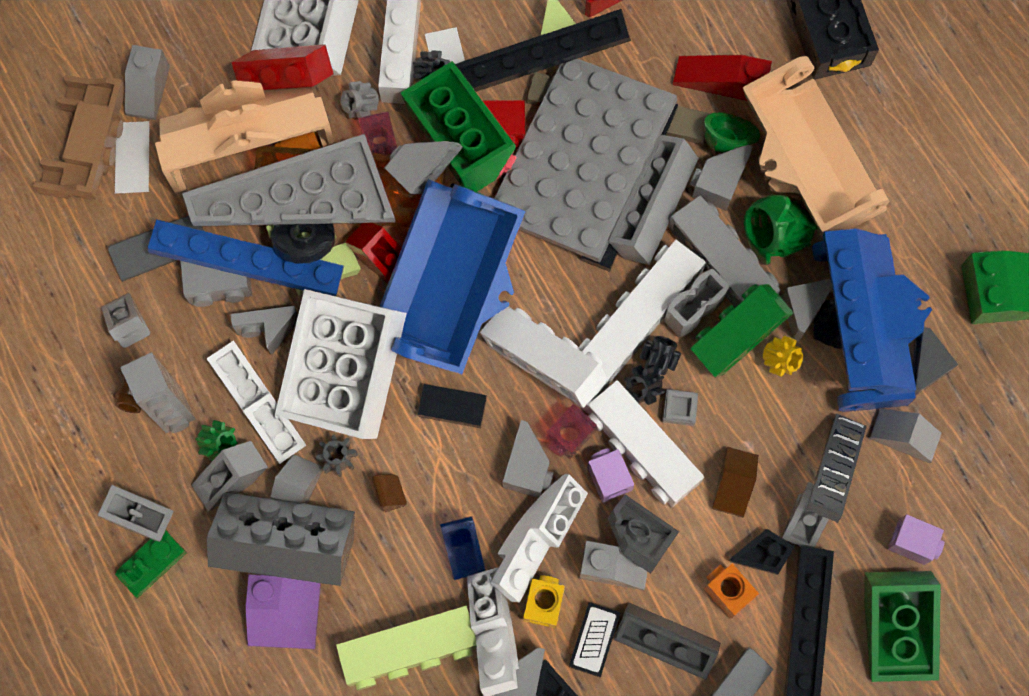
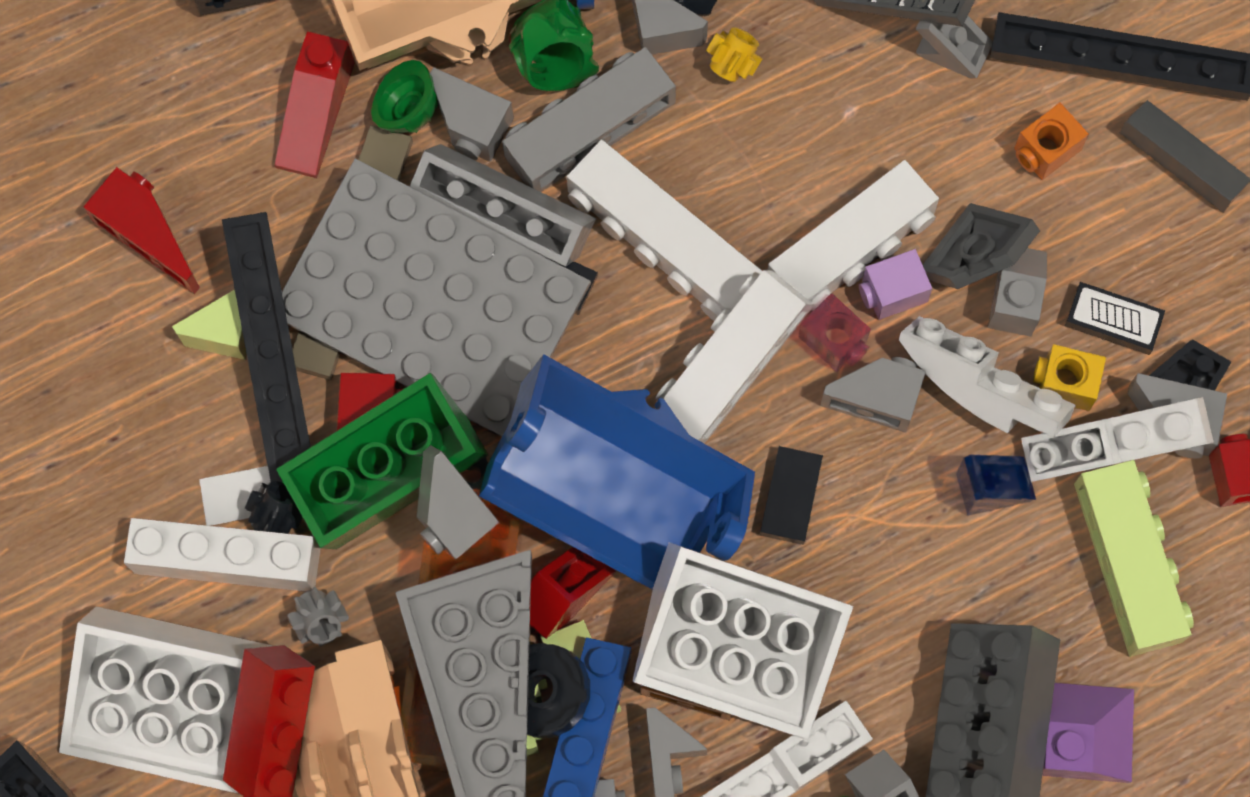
camera: 85 degrees left, 0 degrees up
light grey slope [270,455,323,504] -> none
dark grey gear [316,434,358,477] -> none
clear pink brick [358,111,397,164] -> none
reddish brown slope [372,475,407,513] -> none
dark grey slope [613,603,721,680] -> none
black gear [624,365,665,405] -> none
black gear [640,336,681,375] -> none
light grey tile [662,389,698,426] -> none
light grey brick [664,269,729,337] -> none
green brick [690,284,794,378] -> none
reddish brown slope [712,447,759,518] -> none
black piece [729,529,795,575] -> none

